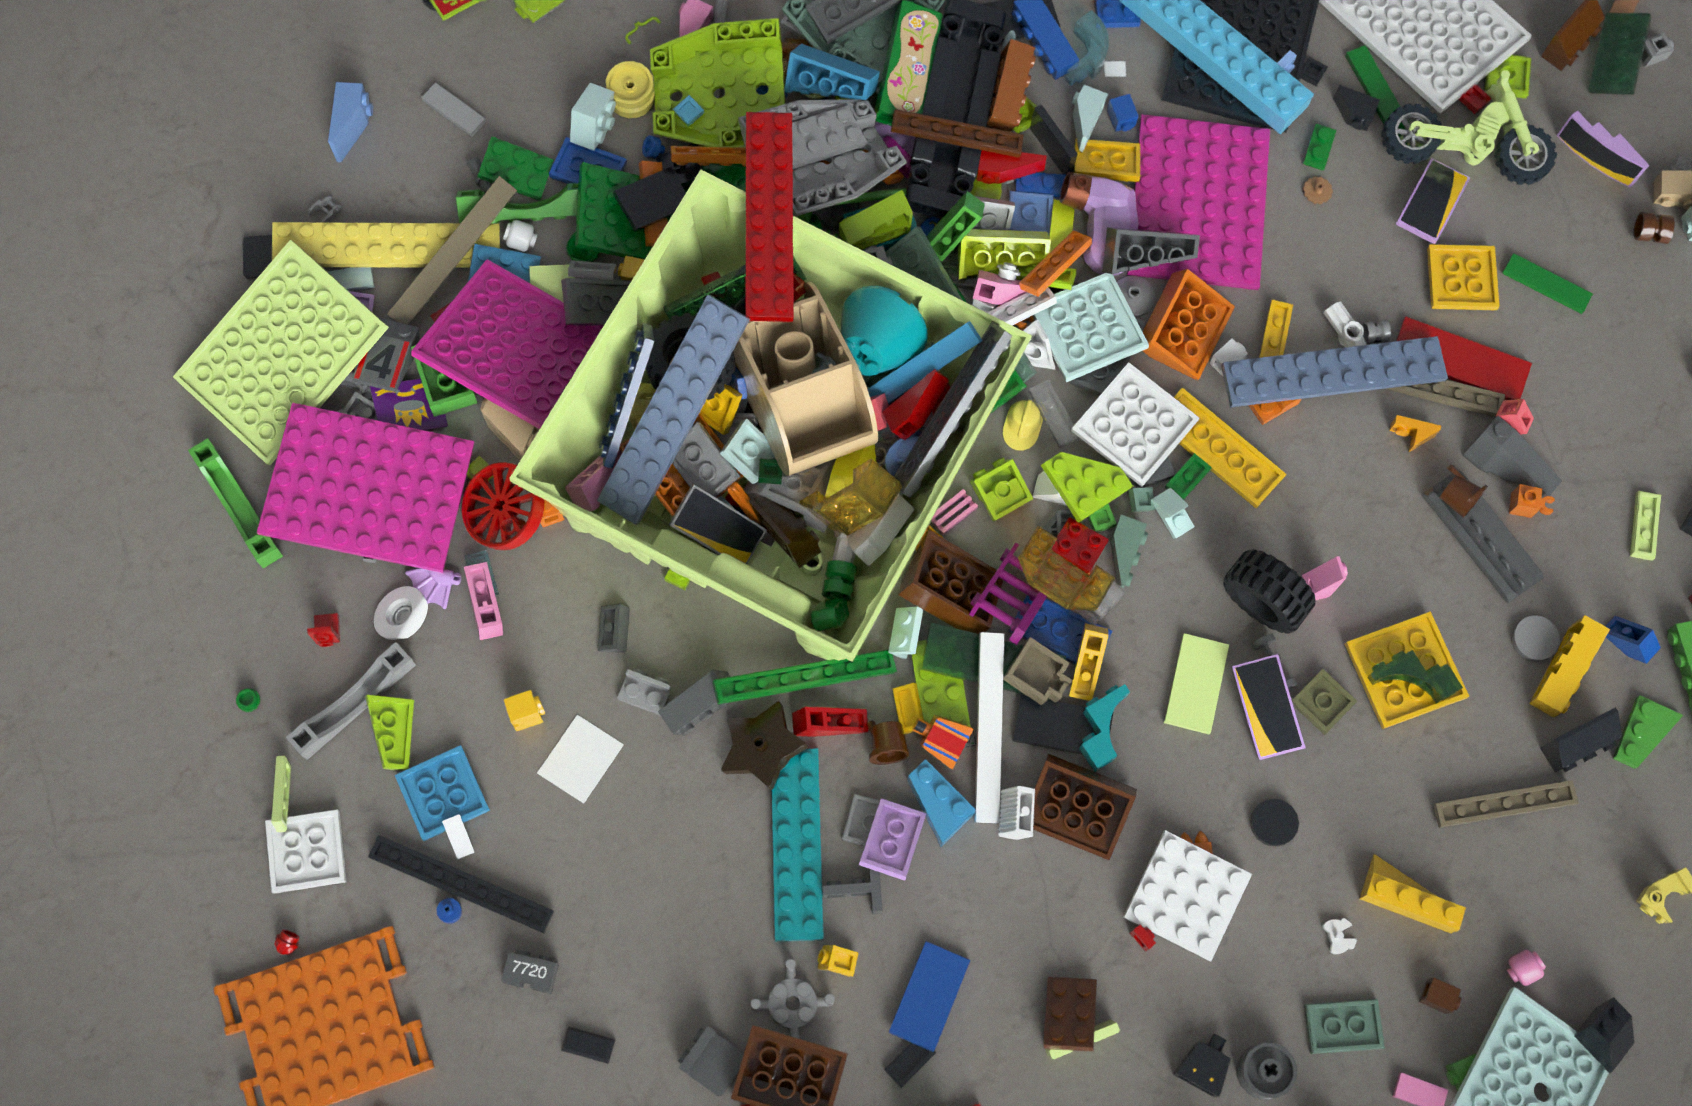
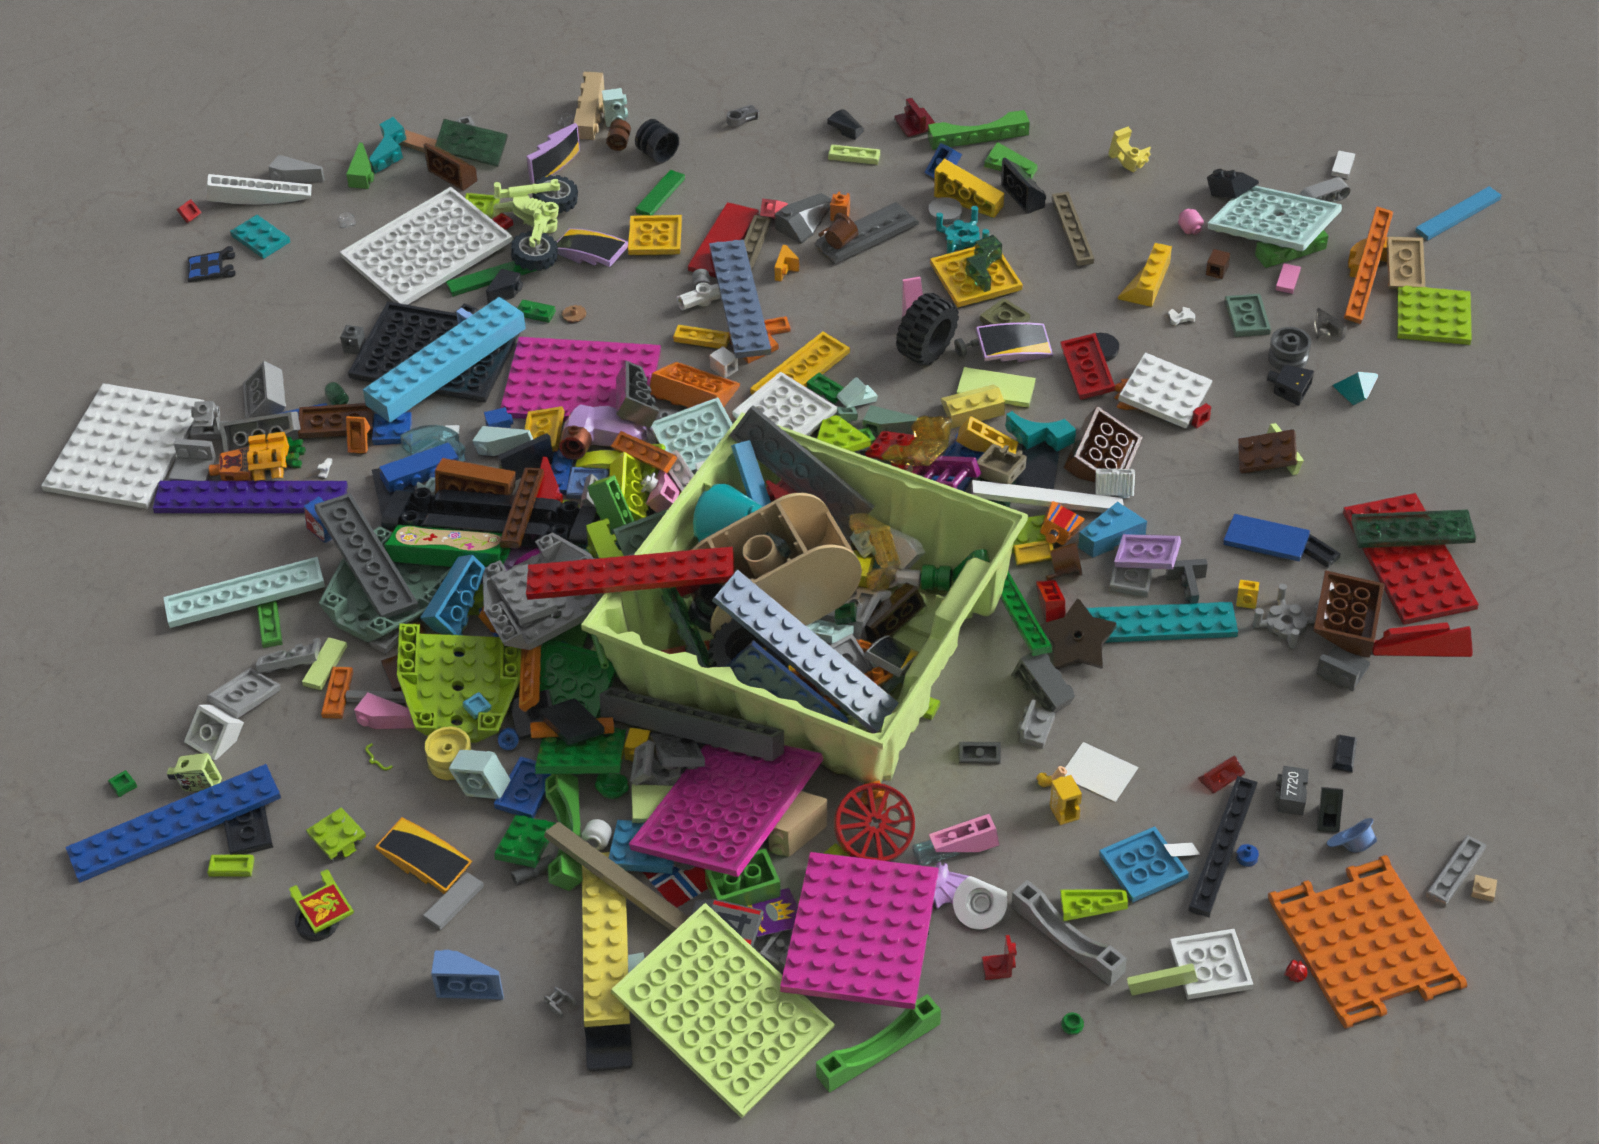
camera: 85 degrees left, 25 degrees down
none -> black slope [375,817,472,894]
none -> black wheel [635,119,679,163]
none -> orange tile [764,316,791,335]
none -> teal plate [936,206,989,254]
none -> light yellow slope [941,385,1005,429]
none -> arm [1036,766,1067,787]
none -> red plate [1060,333,1115,400]
none -> clear red slope [1198,755,1245,794]
none -> black slope [1317,787,1343,832]
none -> medium blue piece [1327,818,1377,853]

